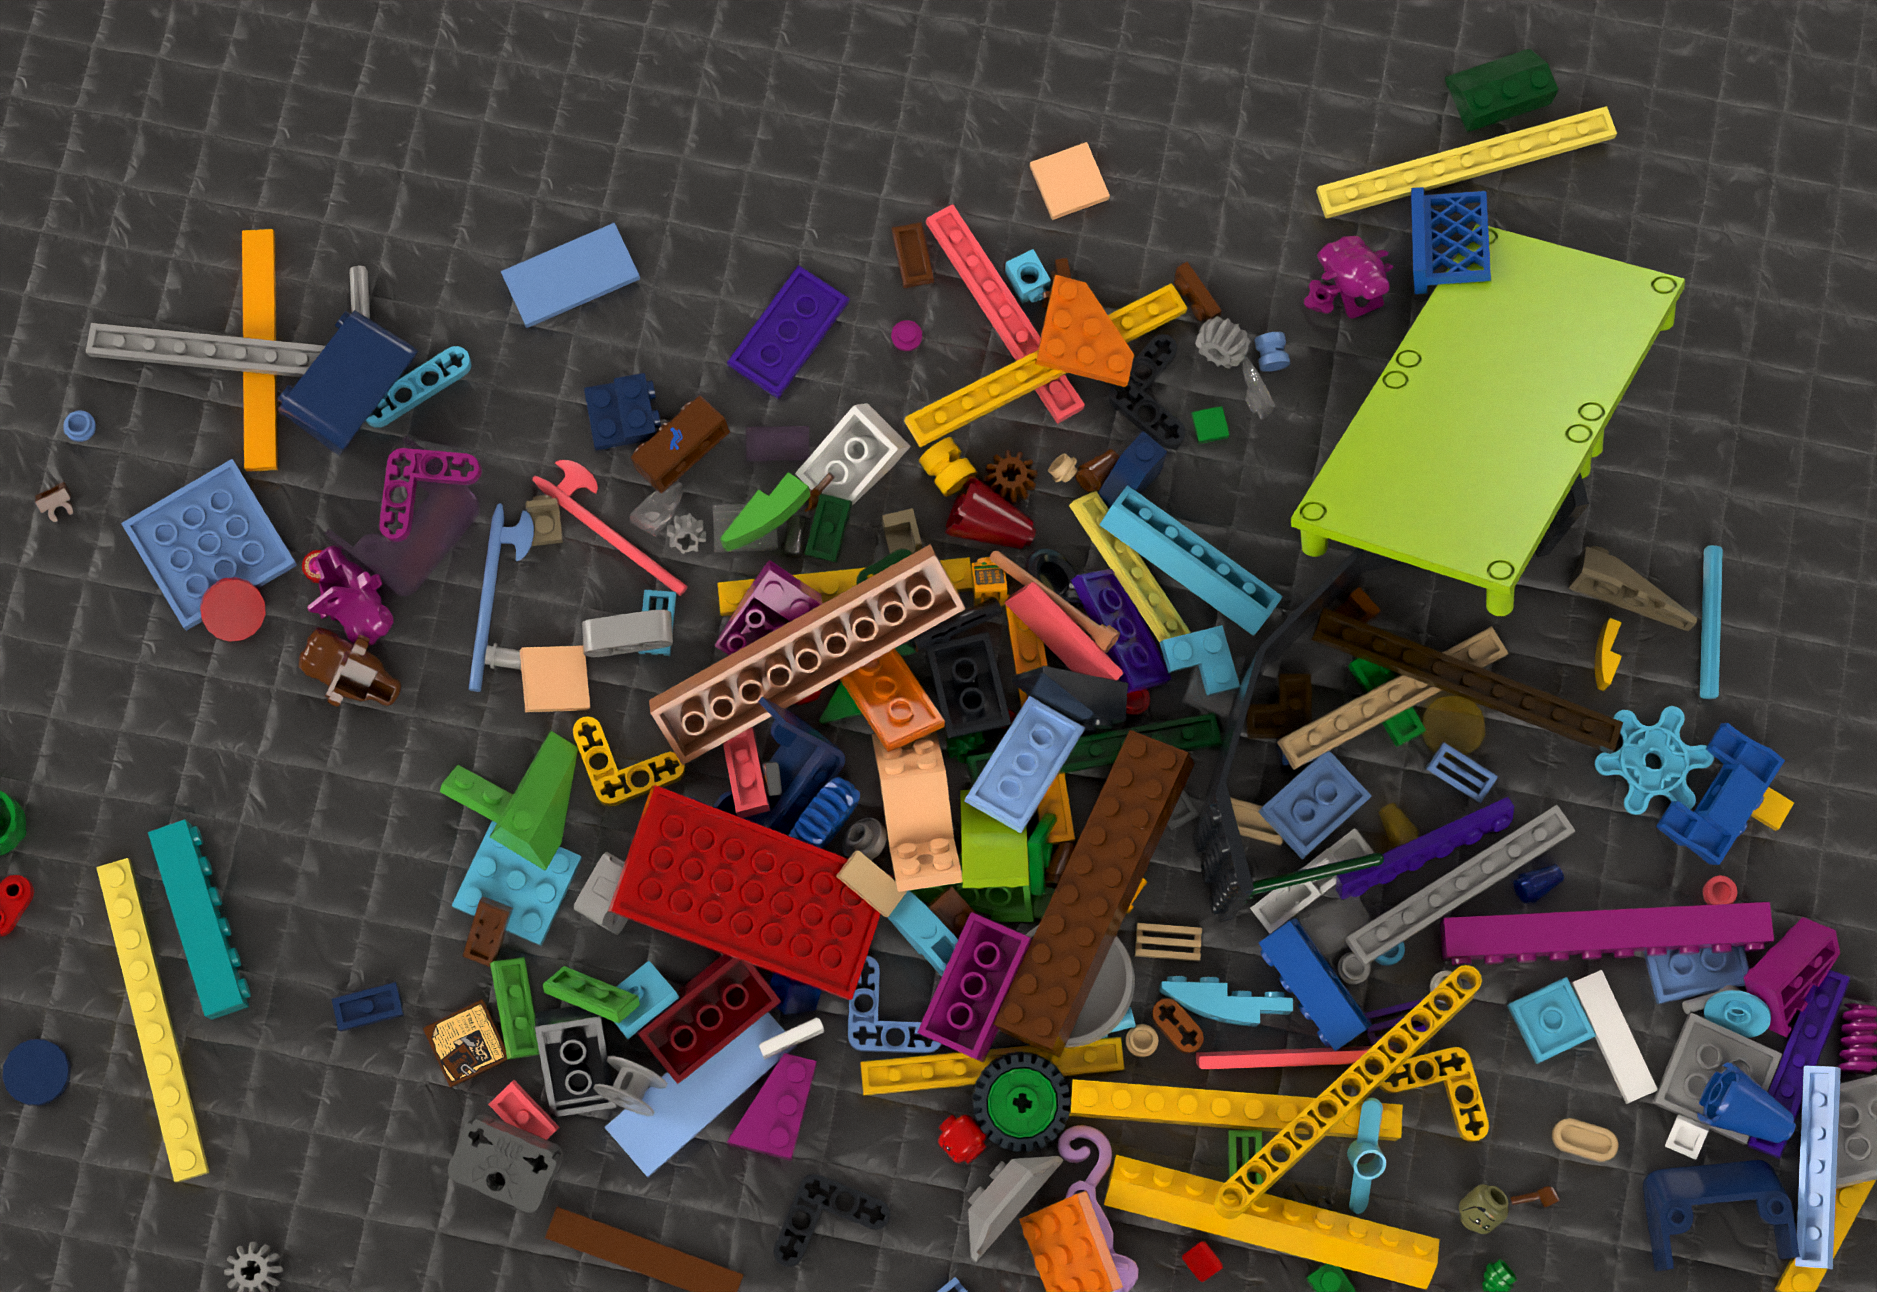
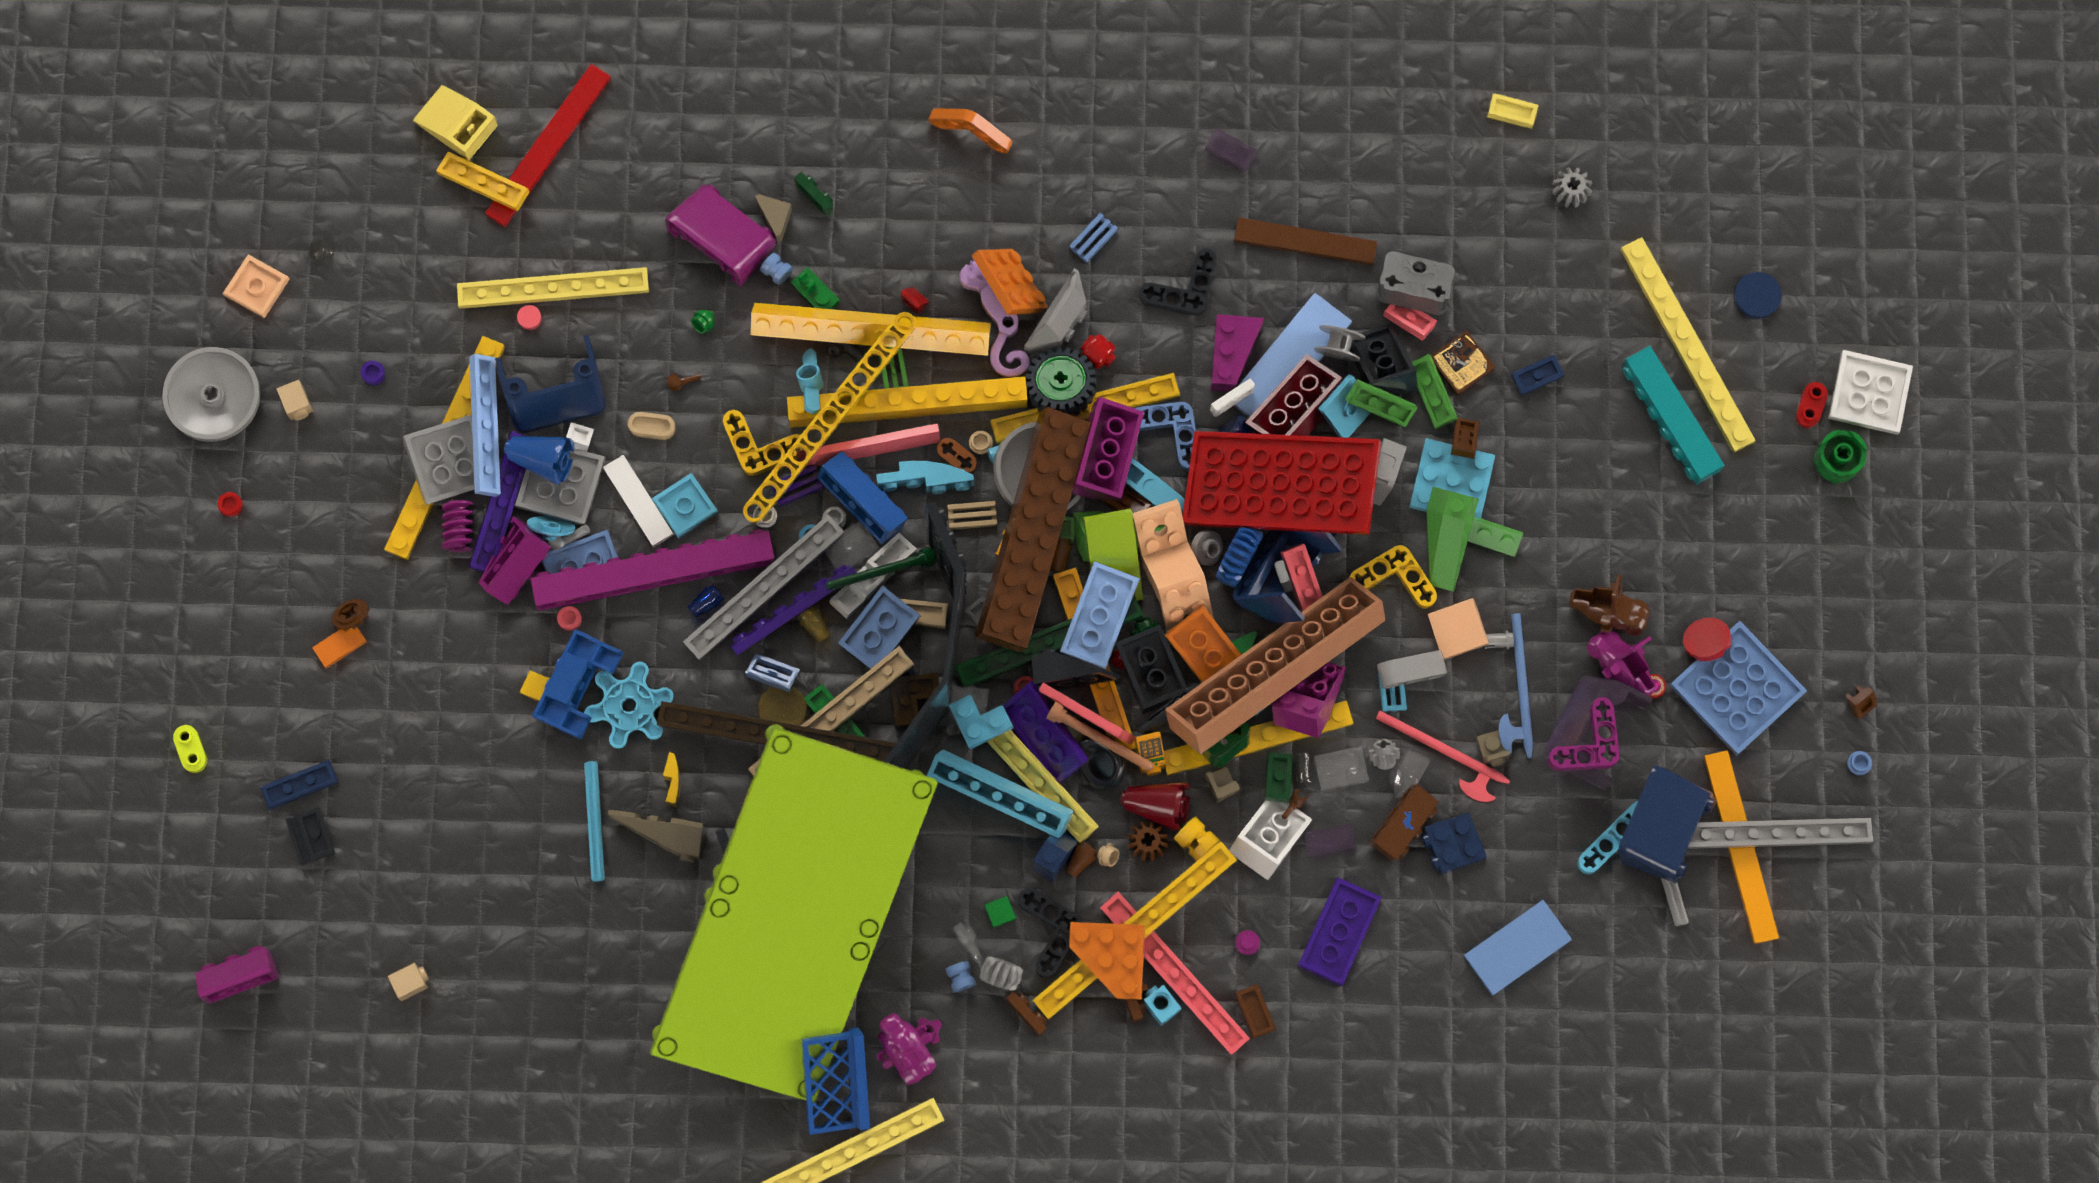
camera: 170 degrees right, 0 degrees up
bright green slope [720,472,811,551] -> none
tan tile [836,850,907,917] -> none
green tile [1027,813,1057,896] -> none
light nougat tile [1030,142,1110,220] -> none
olive head [1459,1184,1509,1234] -> none

